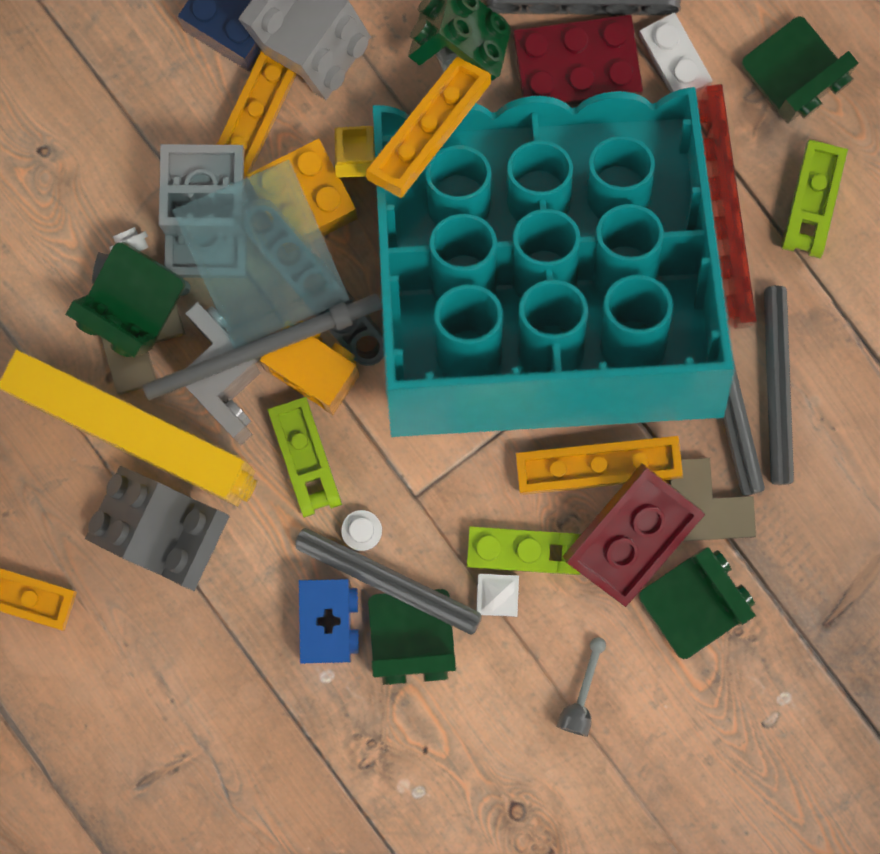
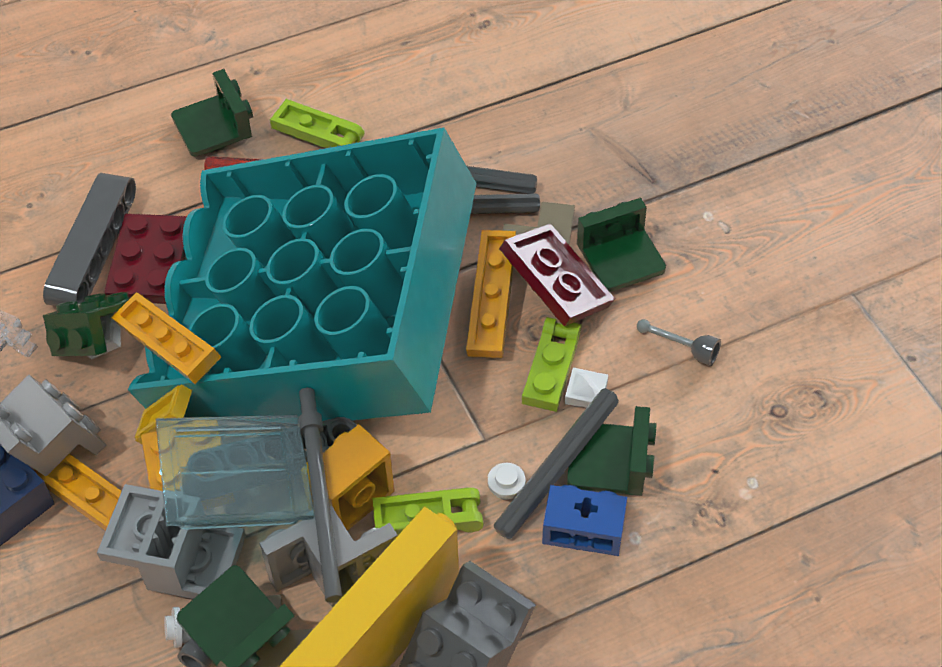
camera: 75 degrees left, 30 degrees down
white plate [638,12,713,93] -> none

